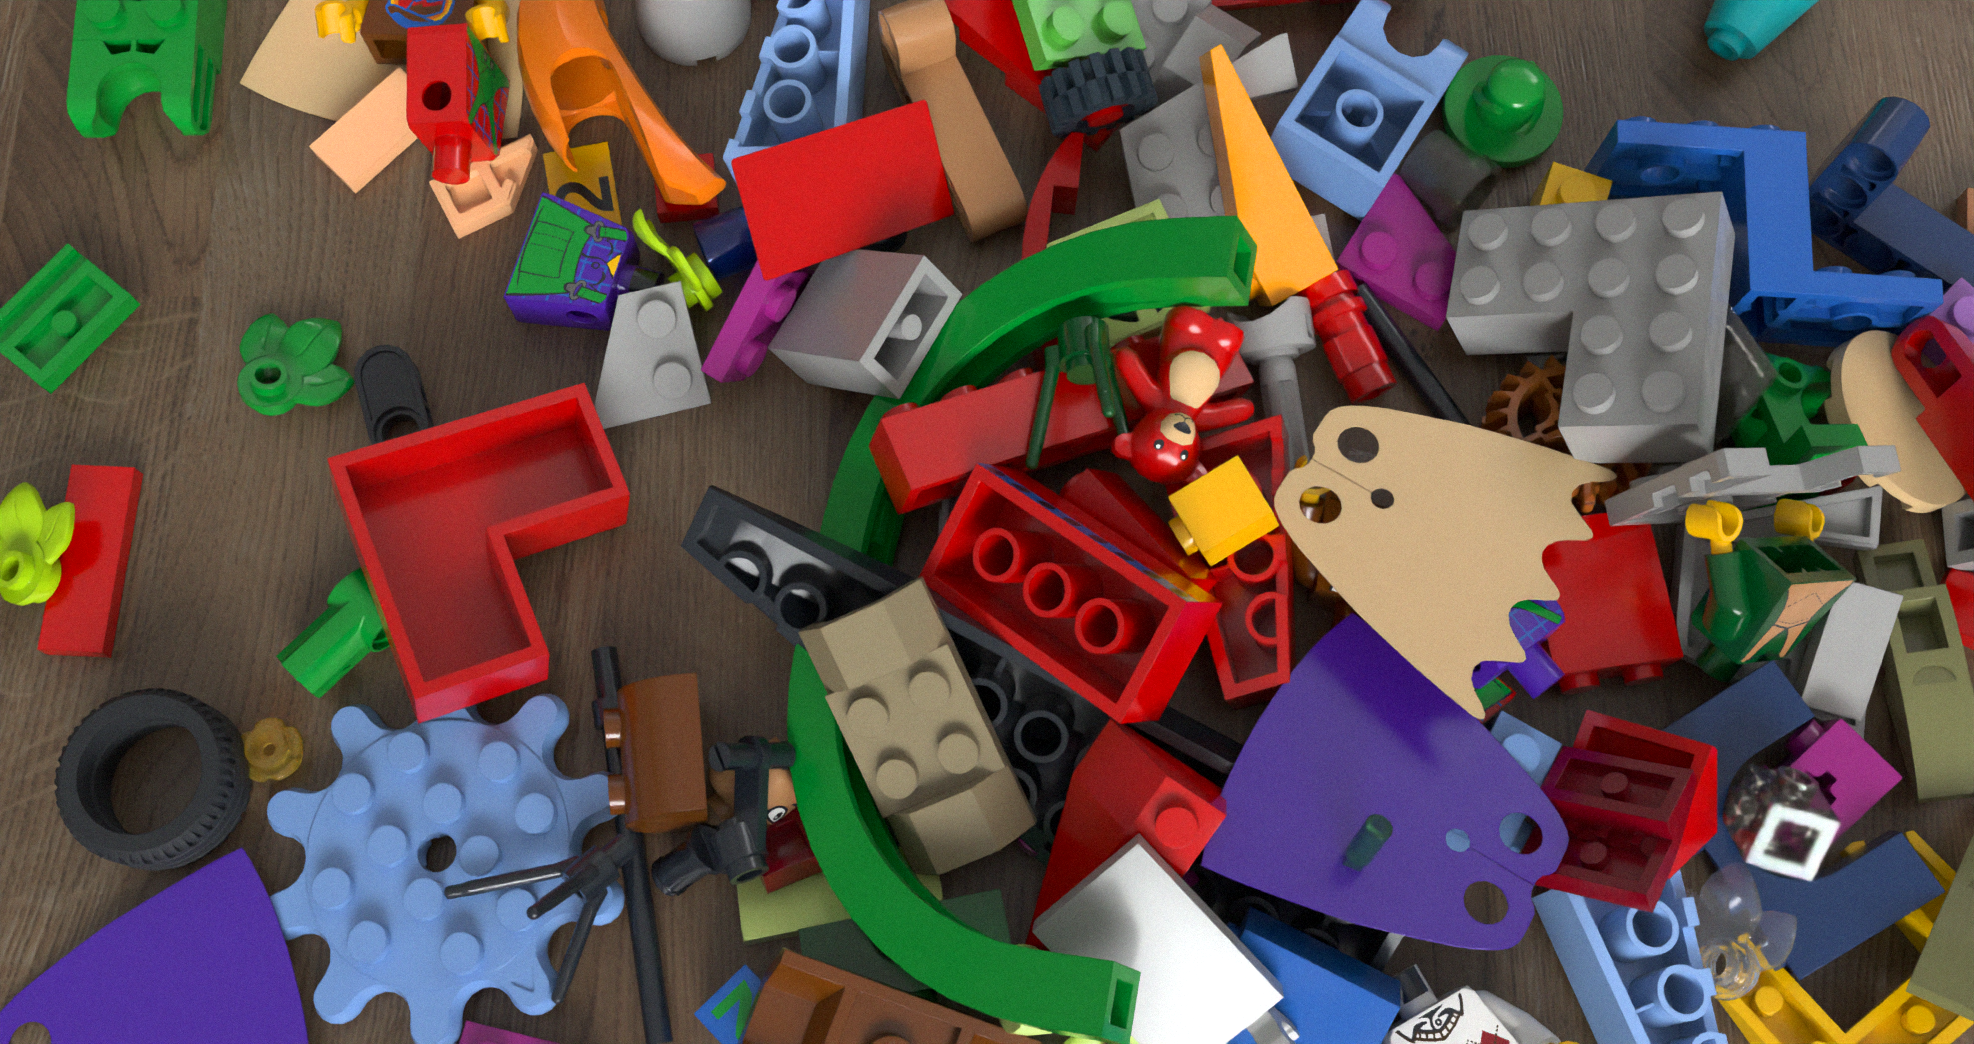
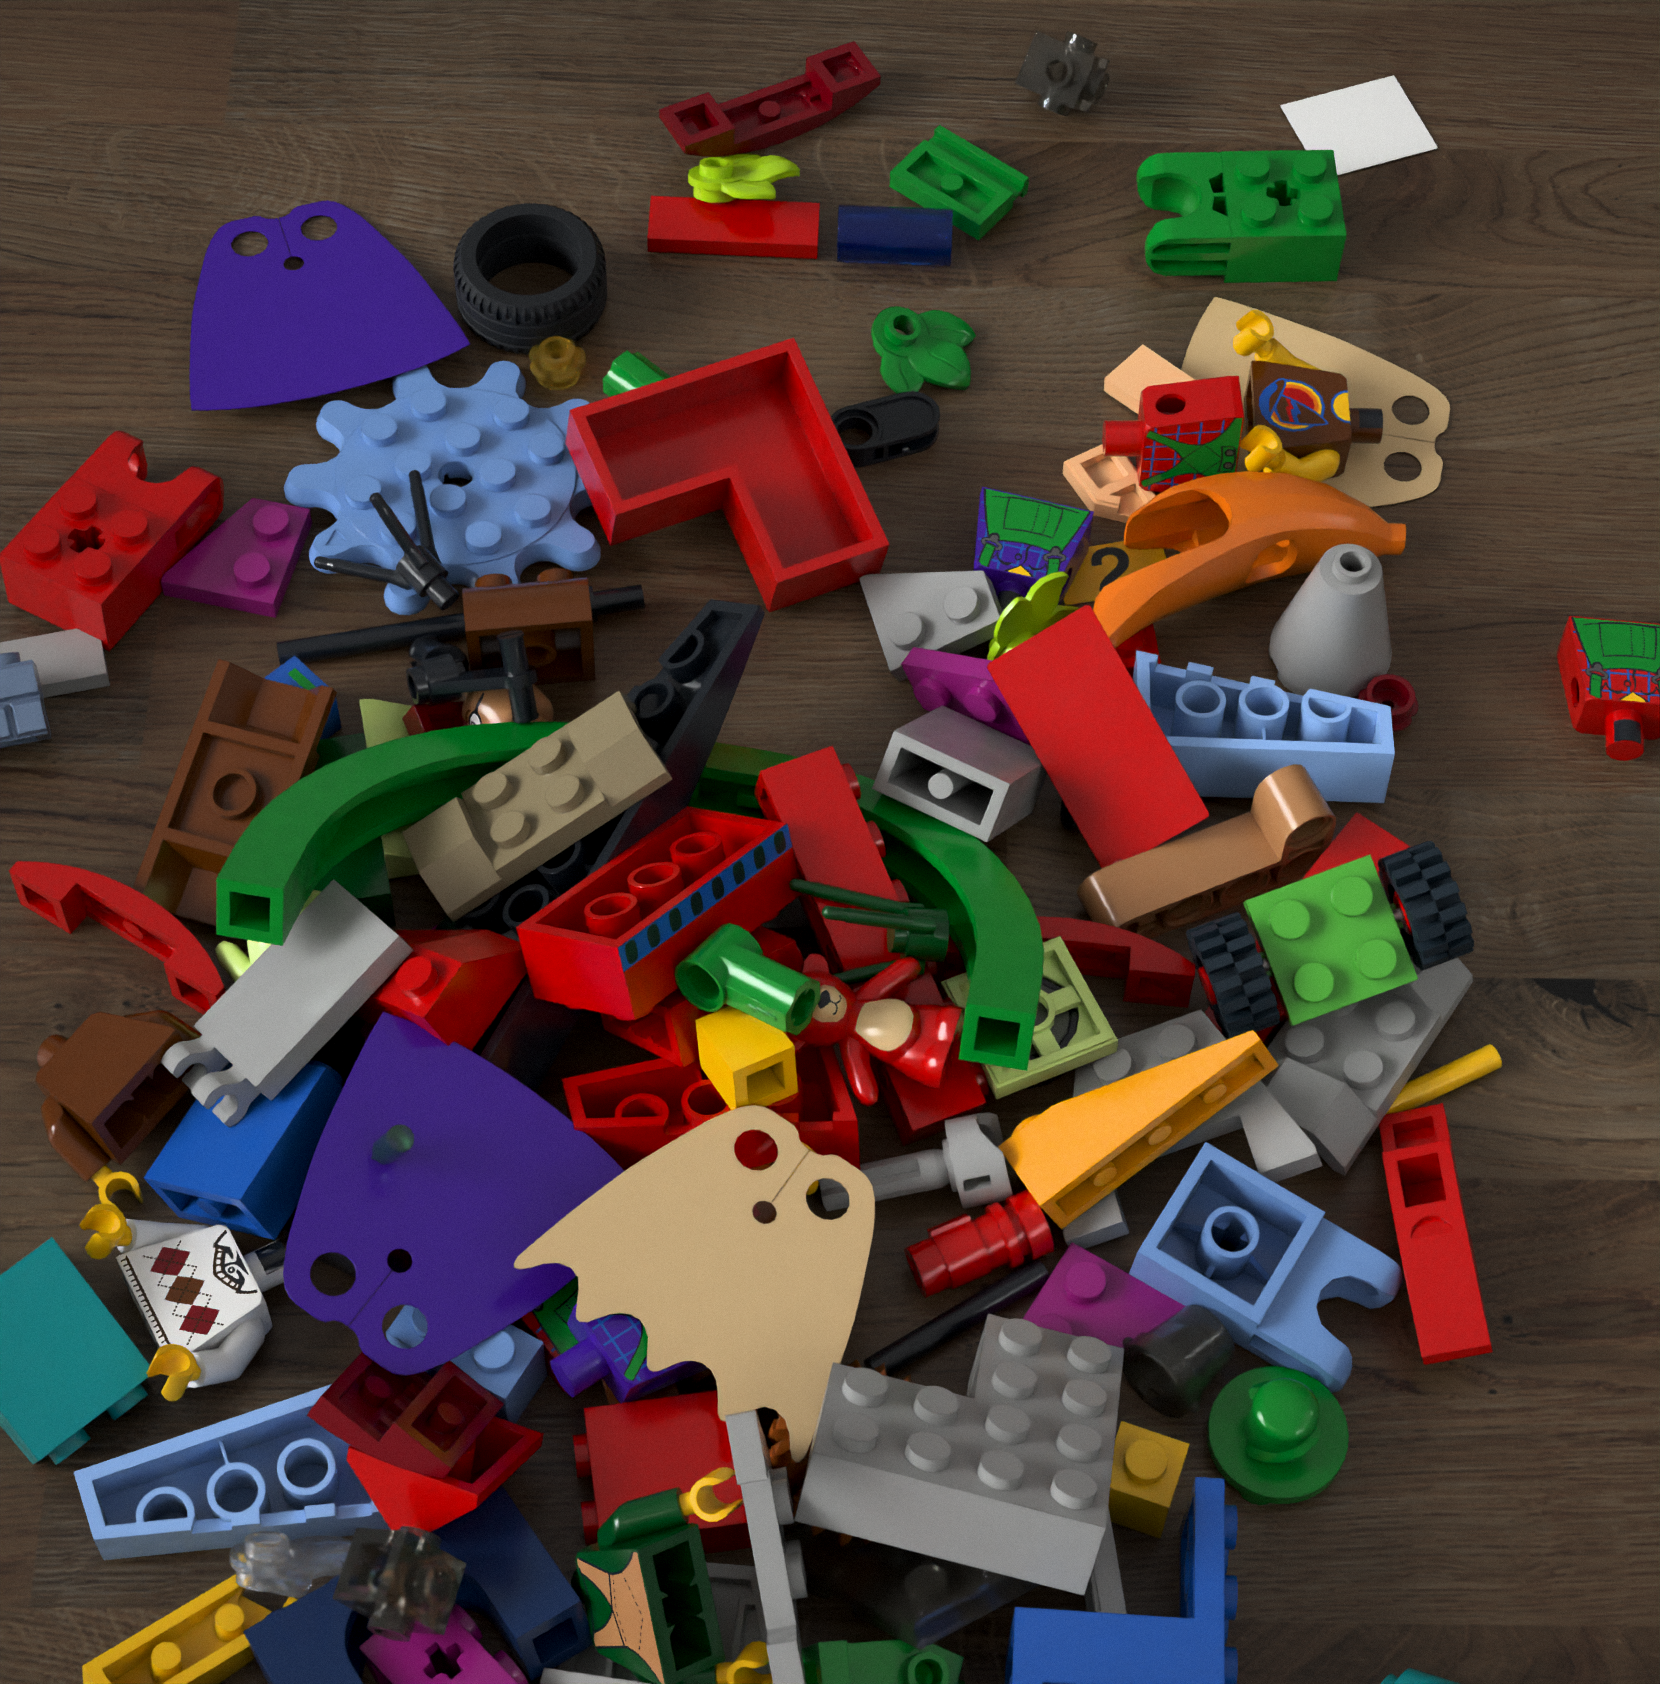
camera: 90 degrees right, 15 degrees down
none -> green piece [674,923,820,1036]
none -> clear blue pin [837,205,953,266]

